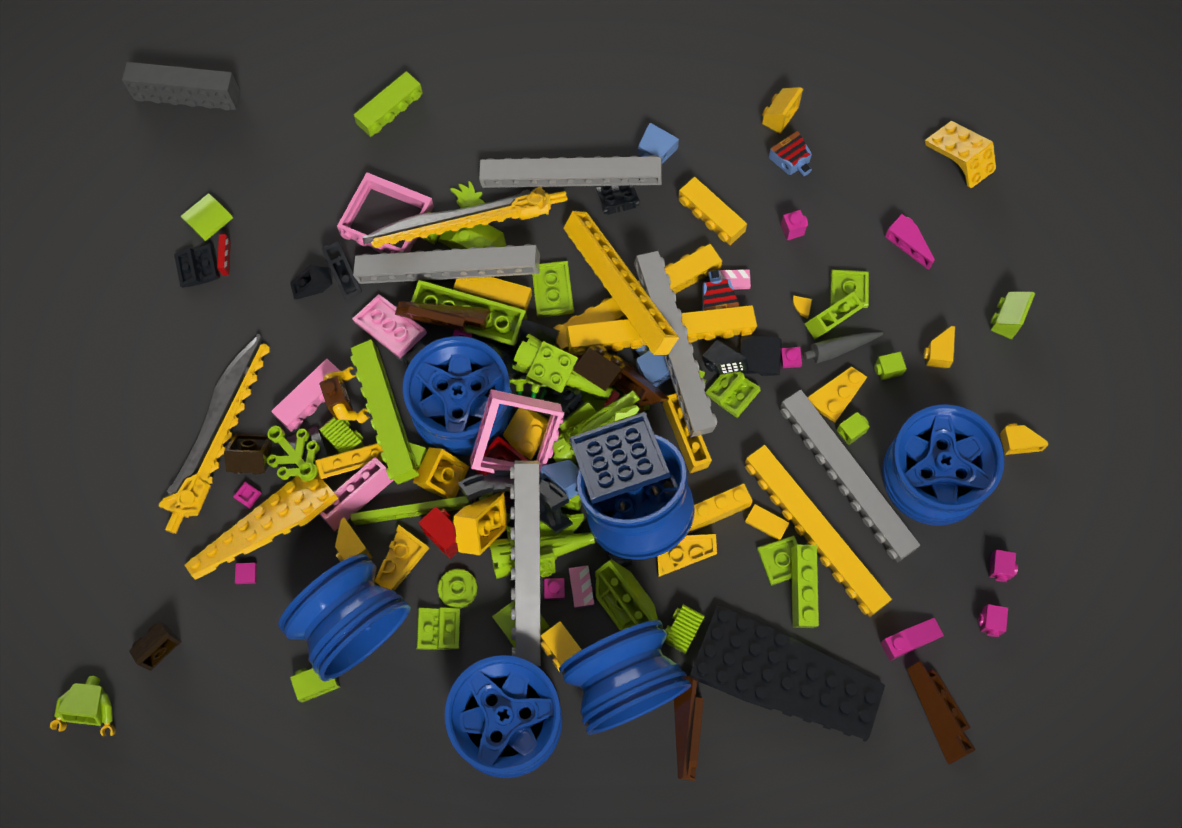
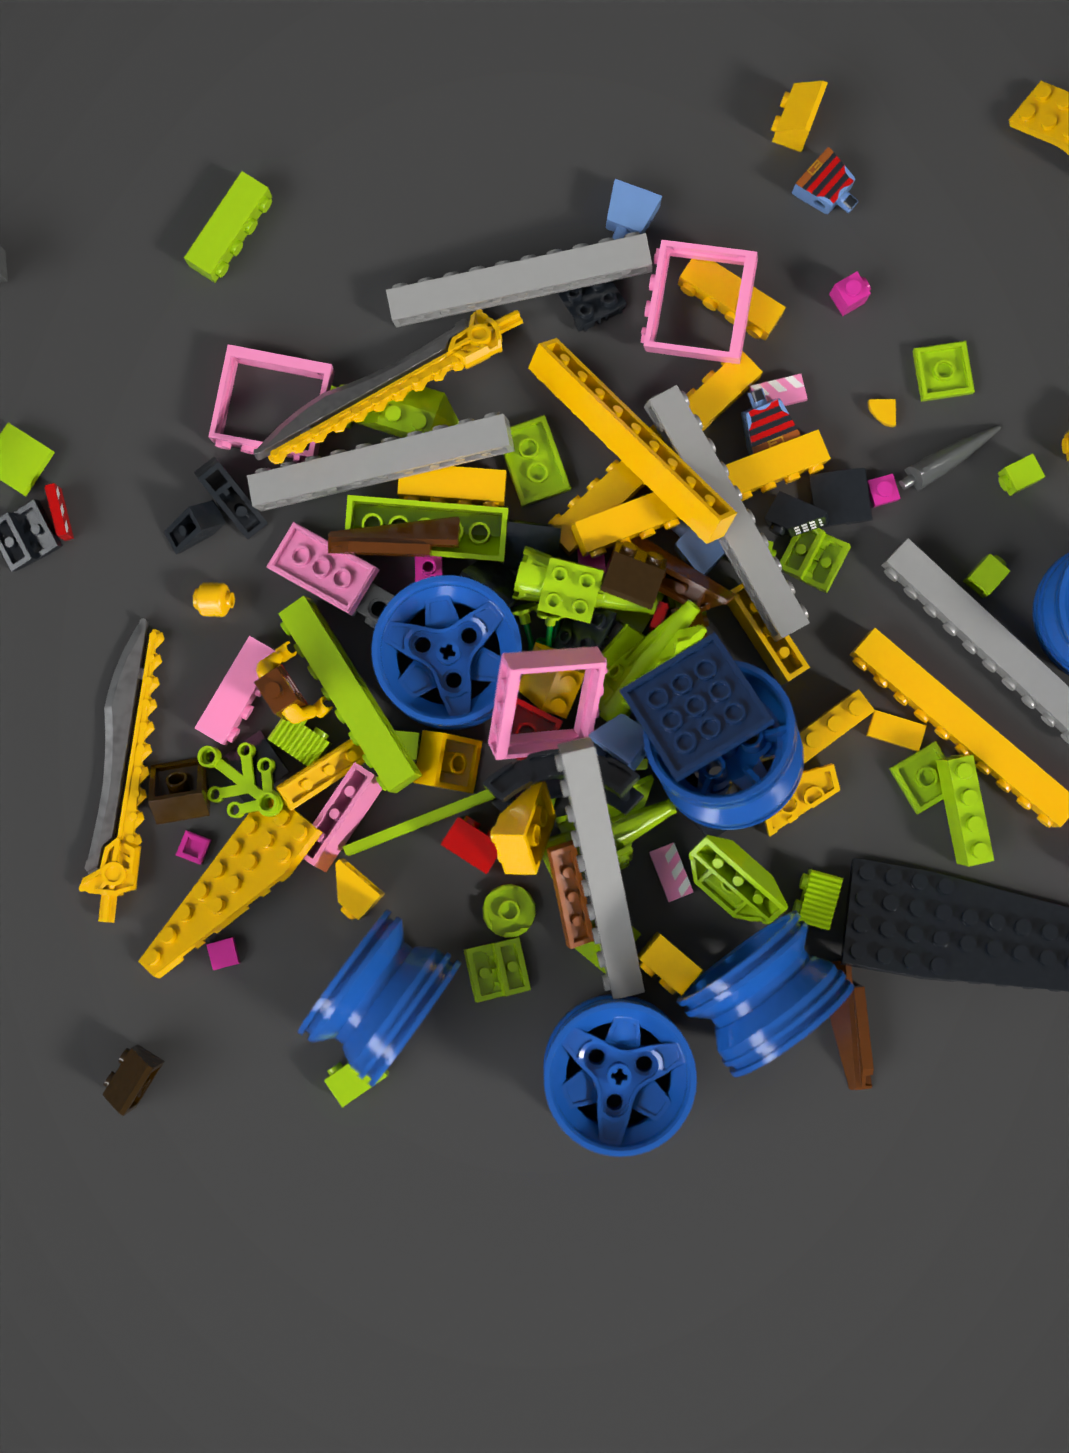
camera: 15 degrees left, 15 degrees up
lime torso [50,676,116,736] -> none
yellow wing [375,524,429,591] -> none
lime piece [450,181,485,208] -> none
dark pink plate [544,578,565,600] -> none
lime slope [805,291,864,339] -> none
yellow wing [807,367,867,423] -> none
dark pink slope [885,214,935,270] -> none
none -> yellow head [193,582,235,617]
none -> dark orange plate [547,840,594,949]
none -> bright pink window [640,240,758,364]

